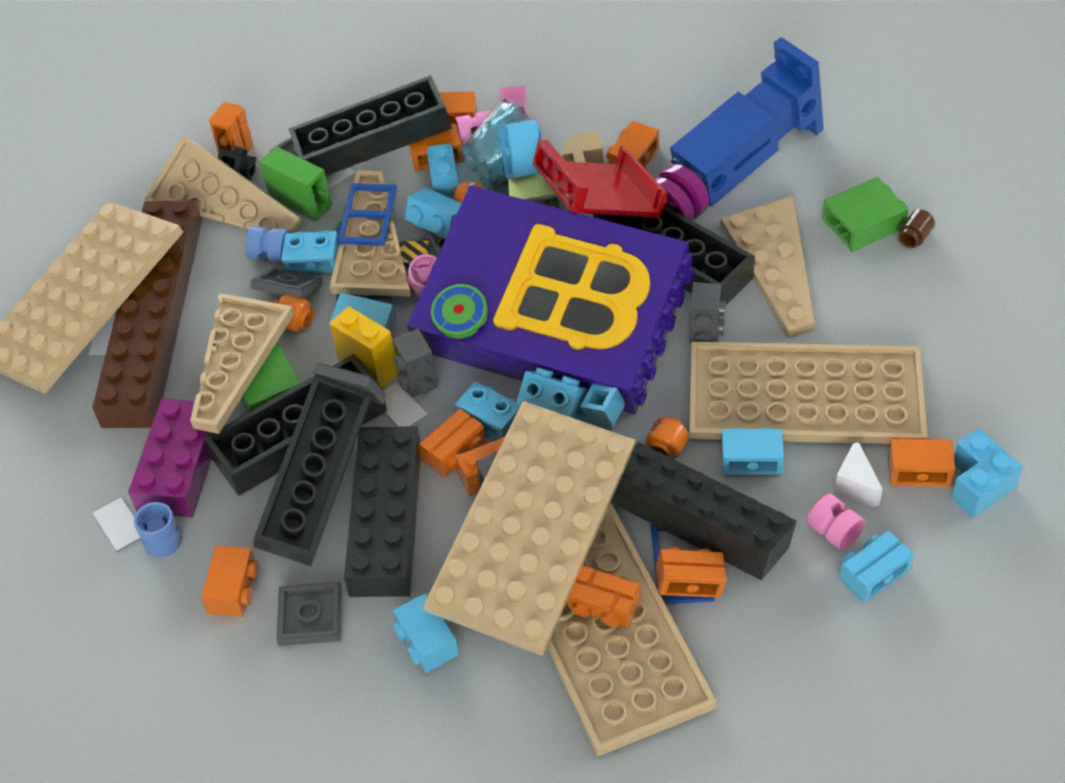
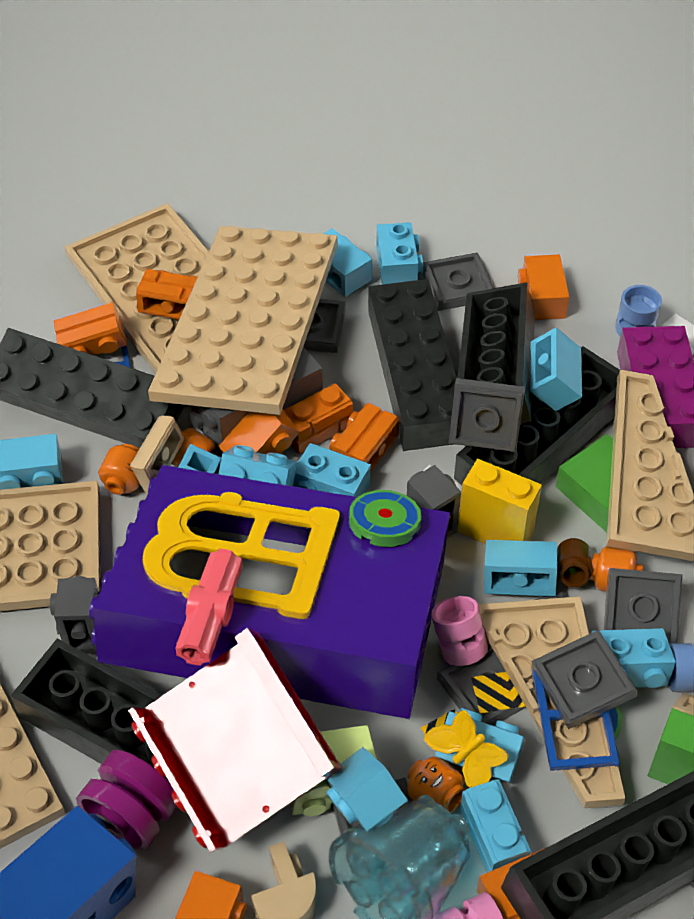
camera: 165 degrees right, 0 degrees up
none -> tan brick [130,416,185,495]
none -> coral piece [176,548,243,666]
none -> medium azure brick [376,222,423,285]
none -> yellow piece [424,710,509,788]
none -> medium azure brick [530,327,582,411]
none -> dark grey tile [532,630,637,729]
none -> reddish brown brick [557,538,592,587]

